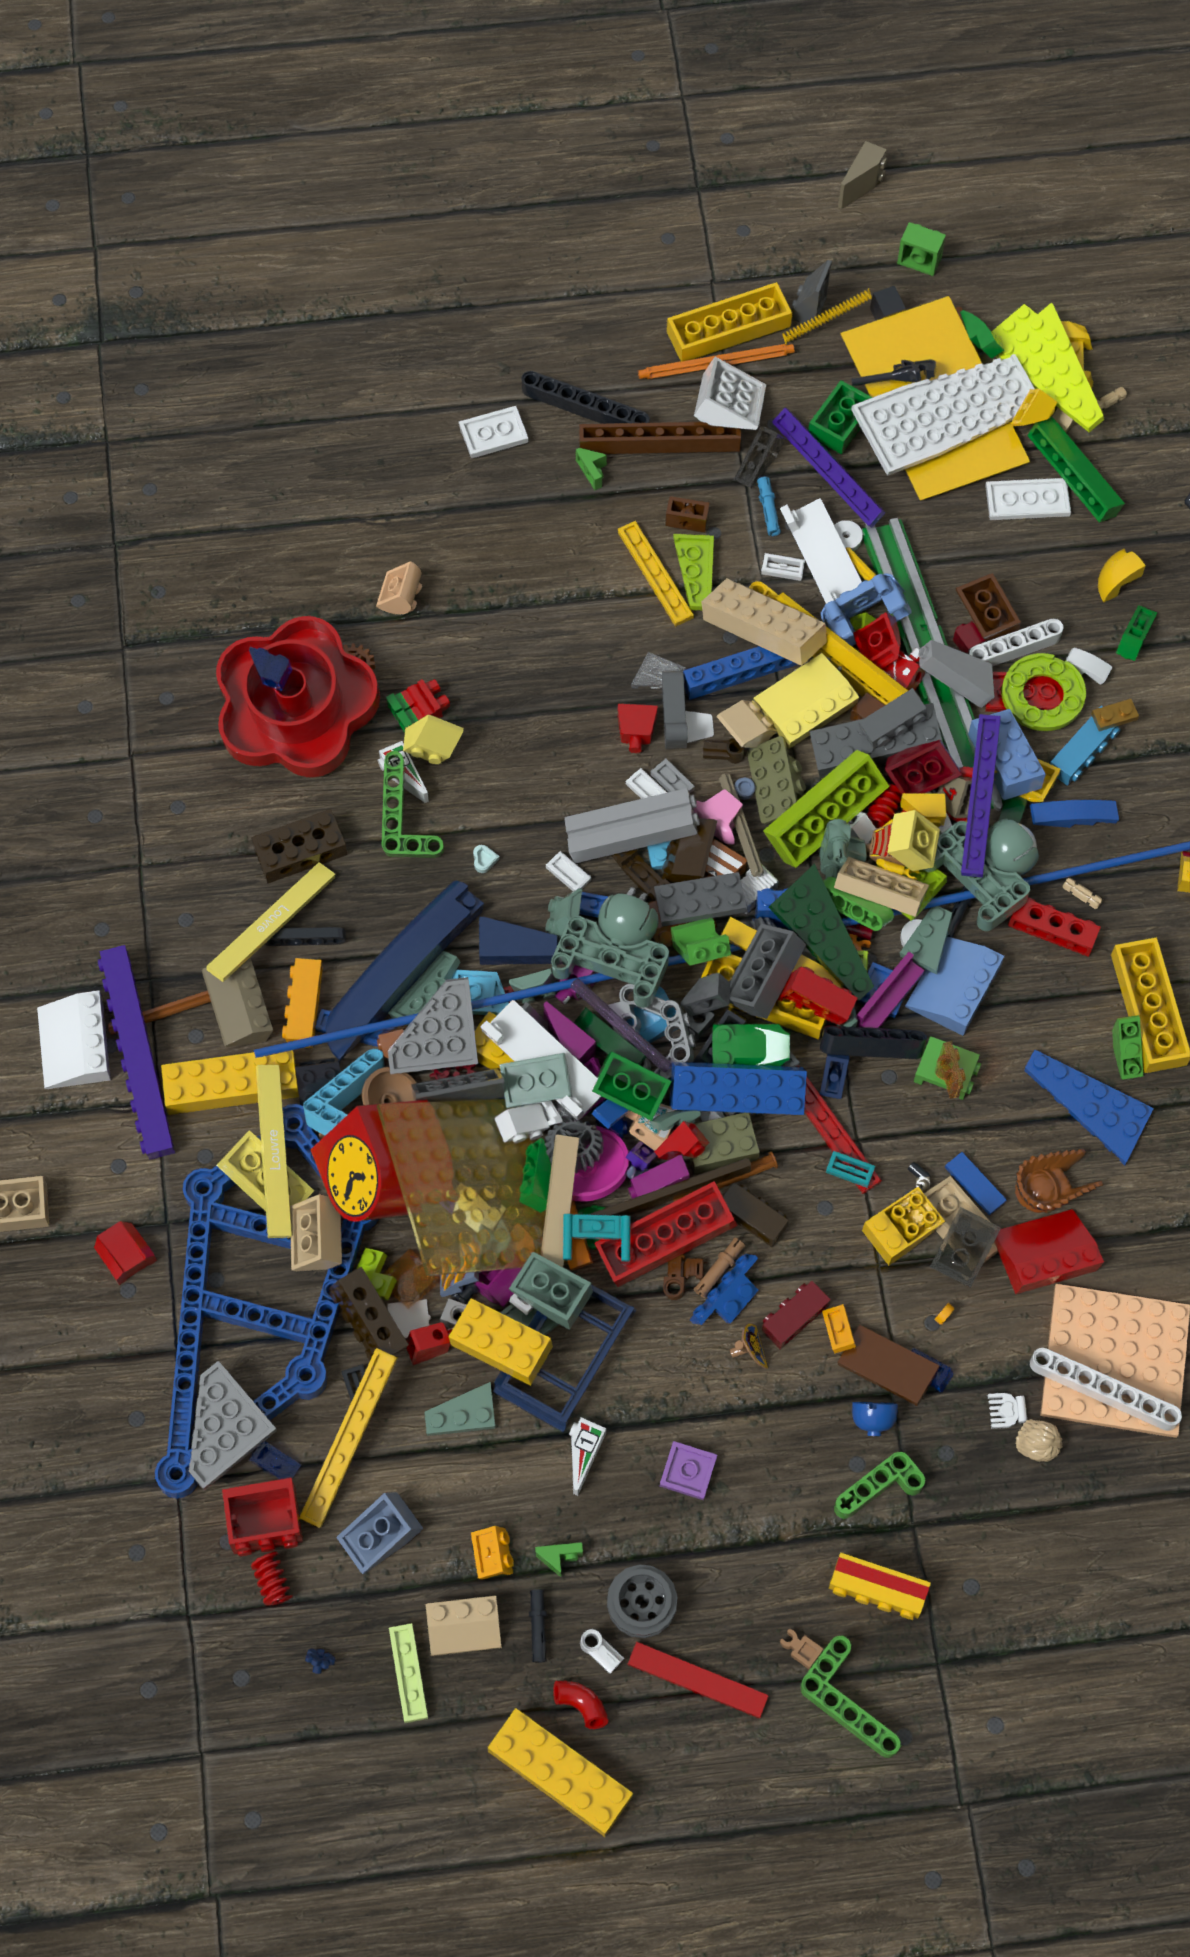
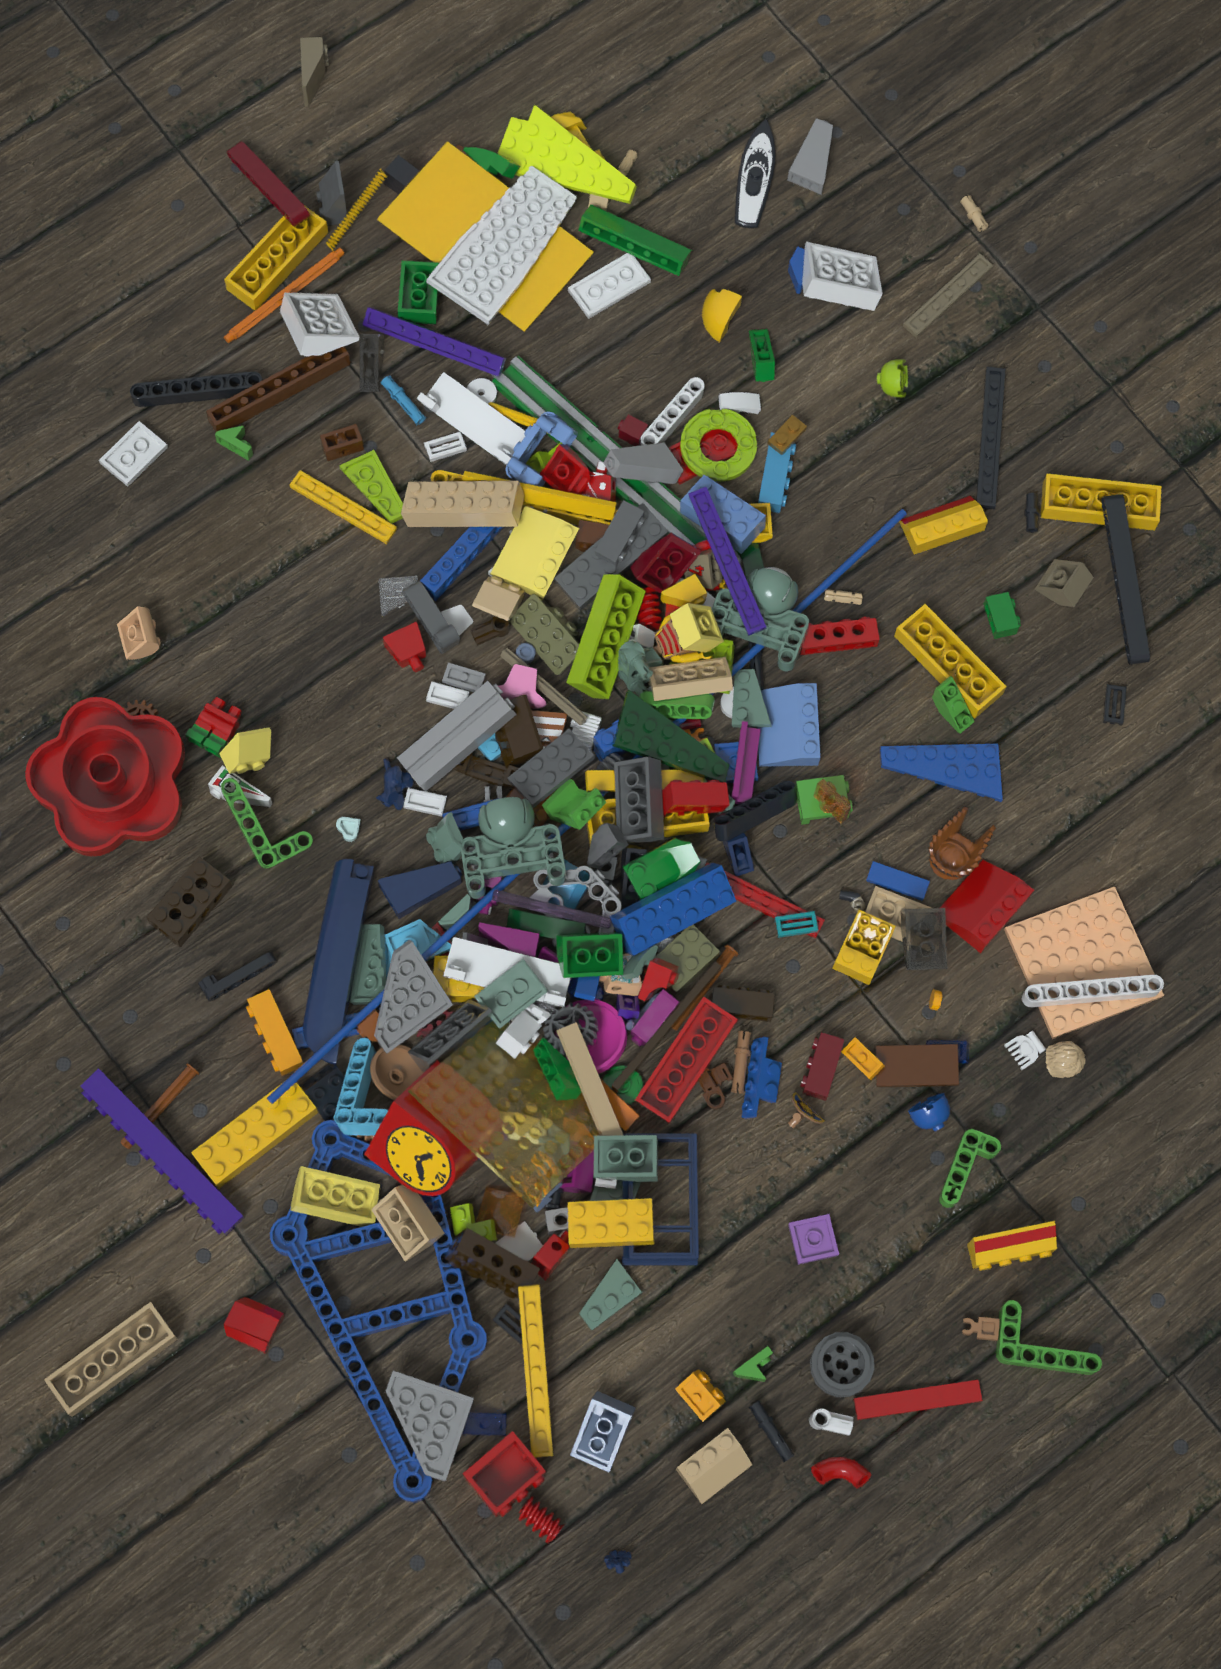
camera: 35 degrees left, 5 degrees up
white slope [37,991,111,1089] -> none
dark tan slope [202,958,273,1047] -> none
light yellow tile [207,862,335,982] -> none
clear blue slope [249,647,292,691] -> none
light yellow tile [256,1065,292,1238] -> none
yellowish green plate [389,1623,428,1723] -> none
yellow brick [488,1708,633,1837] -> none
teal plate [563,1214,630,1262] -> none
slope [569,1418,606,1496] -> none
black piece [851,359,937,386] -> none
bright green brick [897,222,946,276] -> none
reddish brown slope [956,573,1021,640] -> none
yellow slope [1011,389,1057,426] -> none
blue slope [1030,800,1119,828] -> none
none -> dark red beam [226,141,310,227]
none -> dark blue animal [376,758,413,810]

